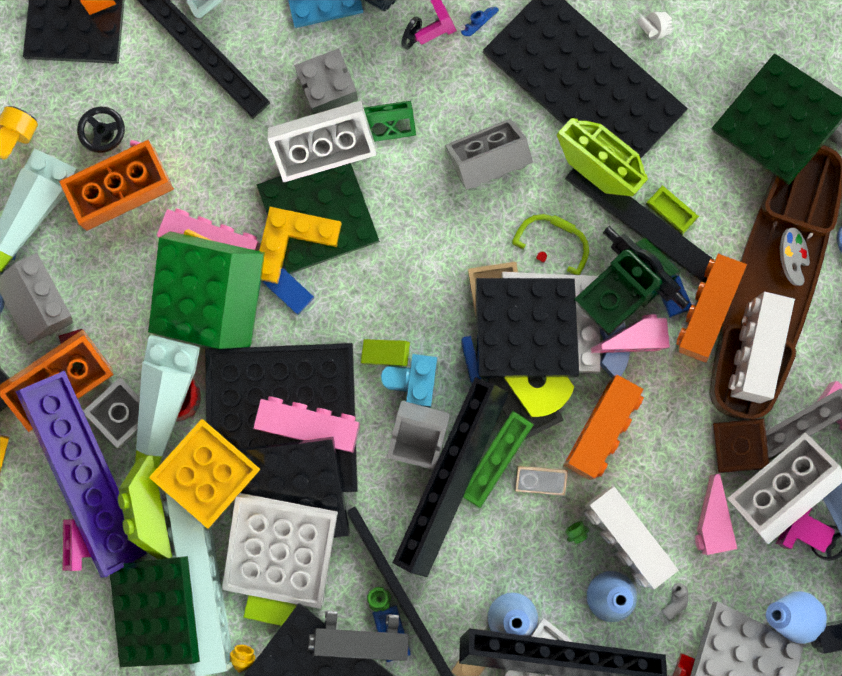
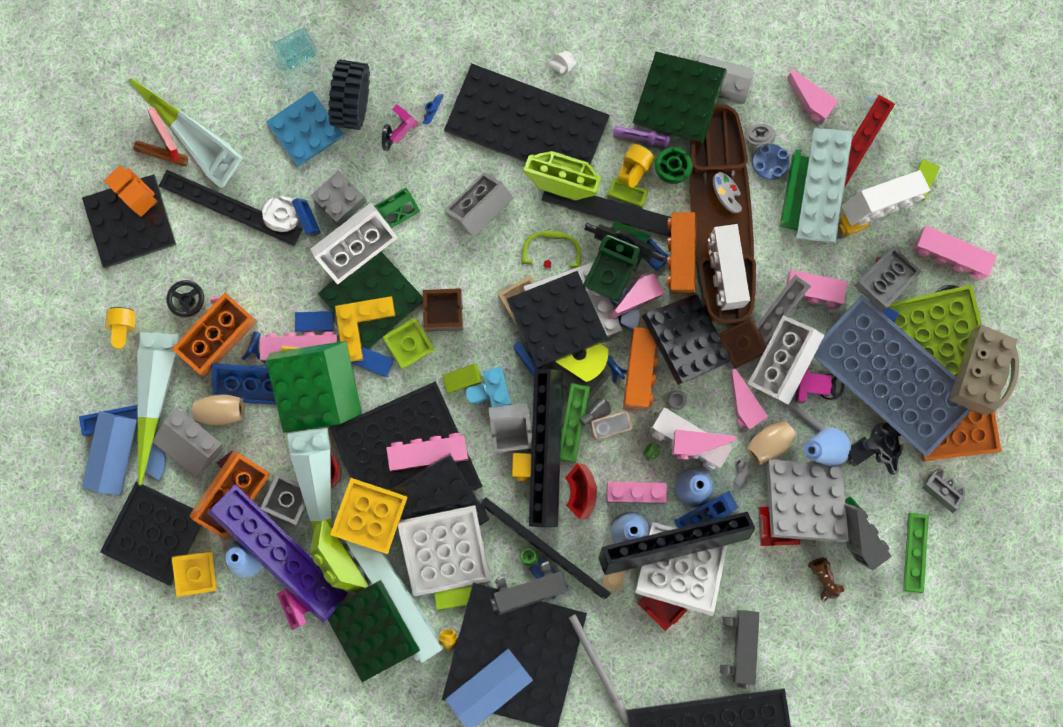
camera: 25 degrees left, 0 degrees up
none -> tan piece [193,395,245,426]
none -> blue slope [212,363,276,405]
none -> light blue cone [225,541,262,577]
none -> blue bar [242,331,260,360]
none -> white tile [262,196,299,232]
none -> blue tile [292,198,321,236]
none -> blue tile [295,311,334,332]
none -> lime plate [383,317,436,370]
none -> reddish brown piece [423,288,464,332]
none -> yellow brick [512,453,531,482]
none -> red brick [565,463,597,519]
none -> dark grey cone [579,398,611,426]
none -> bright pink brick [606,482,667,504]
none -> blue bar [607,355,627,383]
none -> medium lavender pin [613,125,671,150]
none -> yellow piece [618,143,655,188]
none -> black plate [642,294,731,385]
none -> green cone [655,147,692,184]
none -> light grey tile [667,390,687,410]
none -> bright pink slope [672,429,736,460]
none -> blue slope [674,491,739,528]
none -> tan piece [746,420,796,465]
none -> light grey bar [782,401,825,432]

